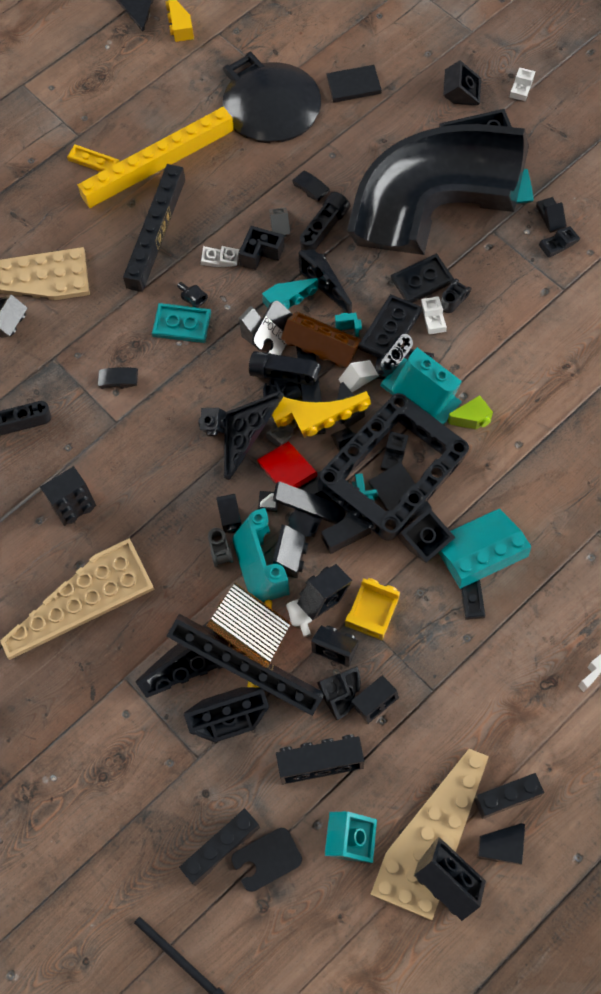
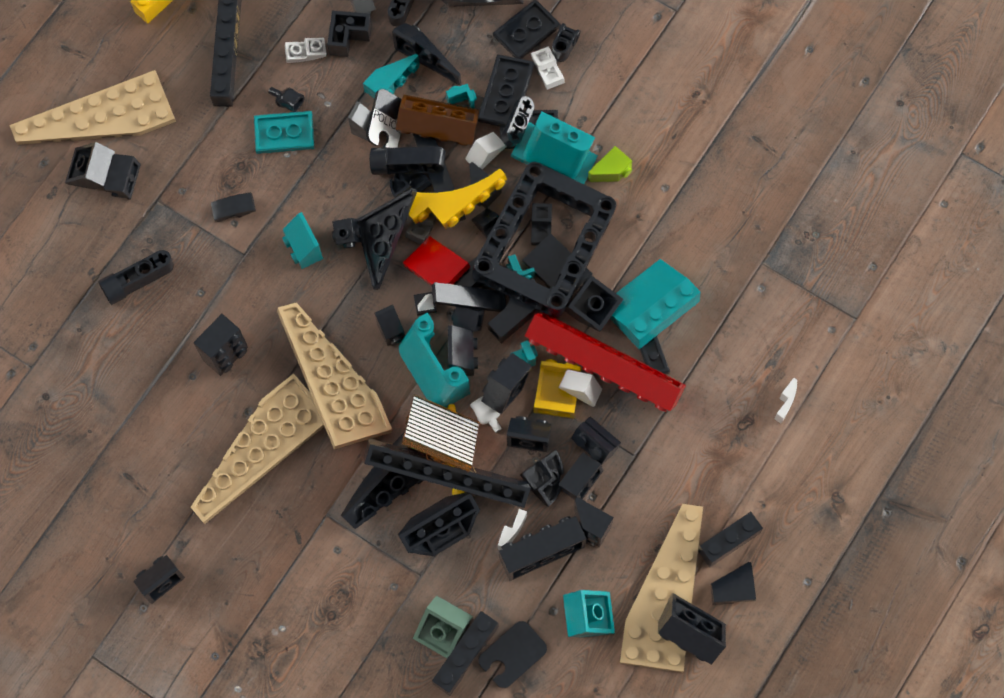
camera: 15 degrees left, 5 degrees up
dark grey piece [208,527,234,567] -> none
none -> black hinge [104,154,141,200]
none -> tan wing [277,302,392,449]
none -> teal slope [282,212,323,269]
none -> sand green slope [413,595,473,658]
none -> white slope [498,509,527,550]
none -> teal bracket [510,340,538,367]
none -> red brick [525,312,686,412]
none -> white slope [559,370,602,407]
none -> black brick [571,416,621,465]
none -> black slope [574,497,614,547]

